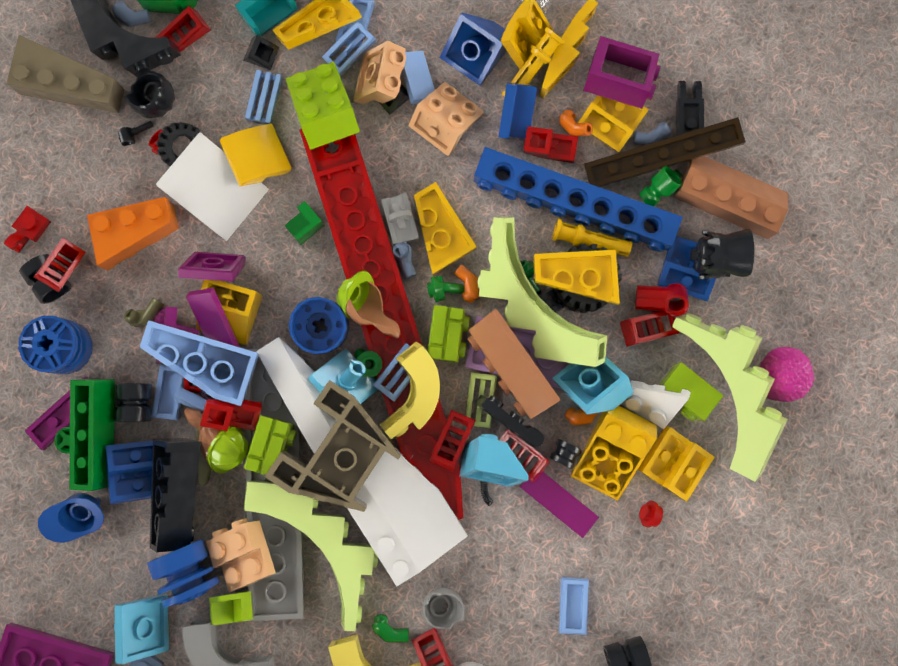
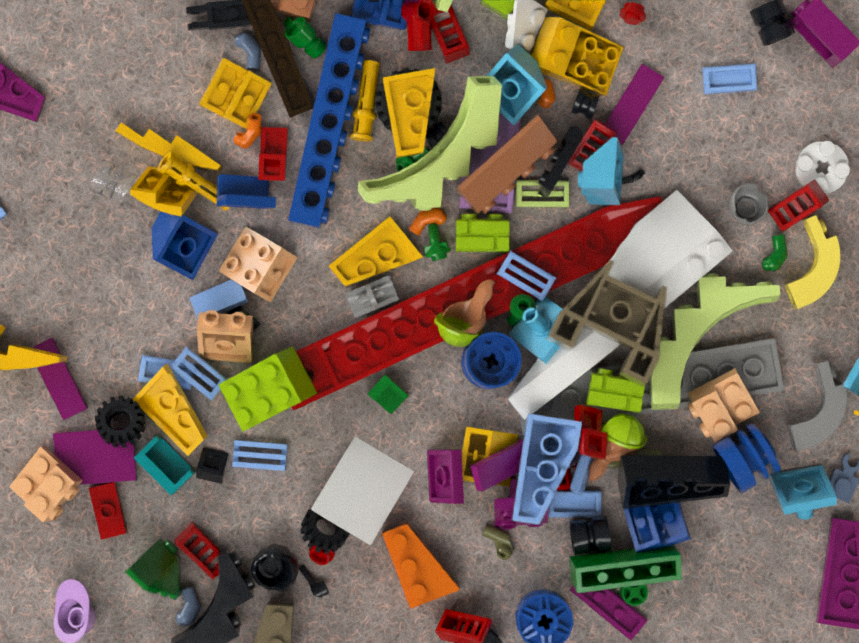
camera: 95 degrees left, 5 degrees up
blue piece [38,493,104,543] -> none
lime panel [209,591,253,626] -> none
yellow slope [219,123,292,187] -> none
light yellow arch [380,342,440,439] -> none
sand blue arm [393,242,417,280] -> none
red slope [429,410,476,472] -> none
magenta window [583,36,661,109] -> none

